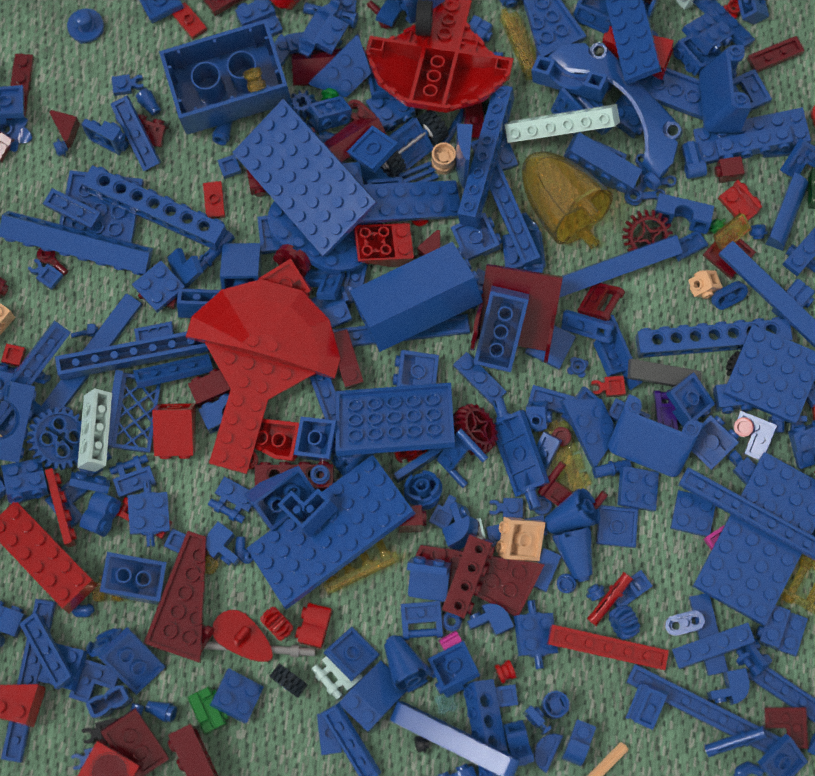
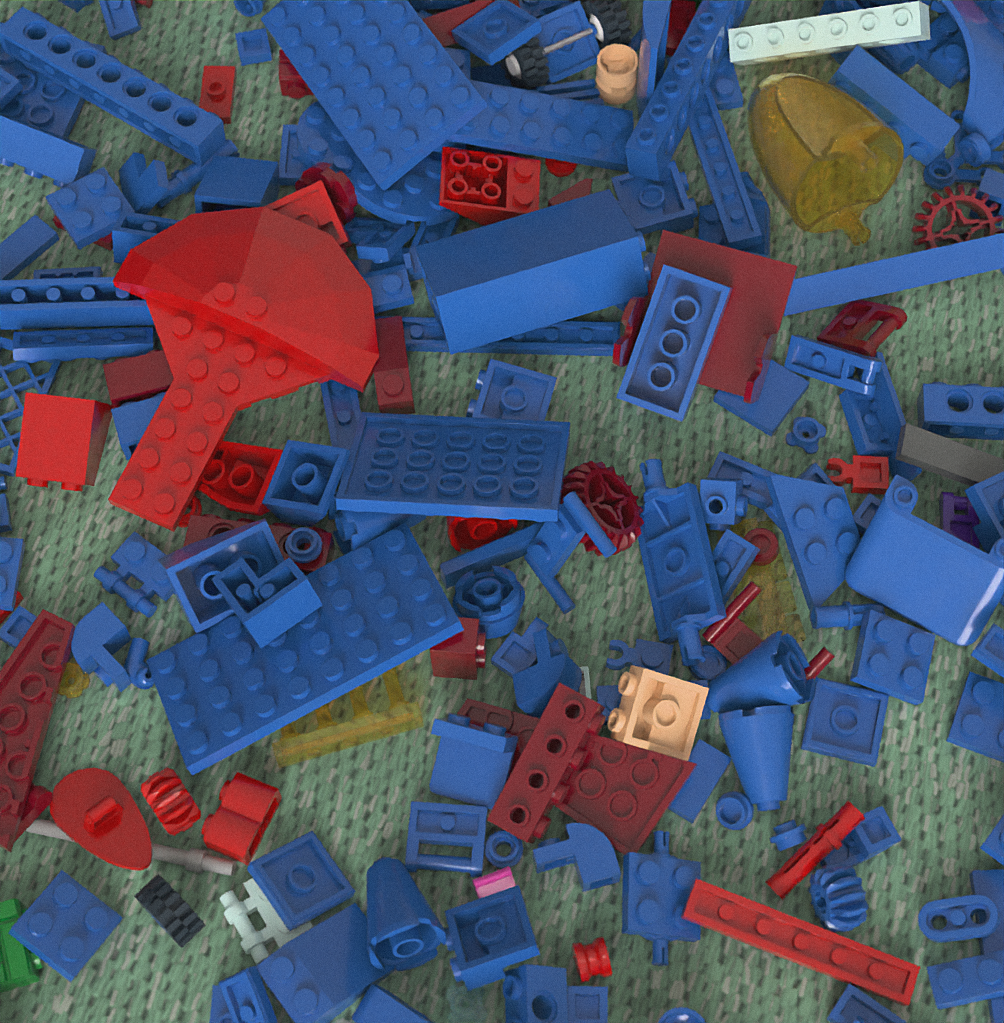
camera: 10 degrees right, 10 degrees down
blue plate [453,352,507,406] -> none

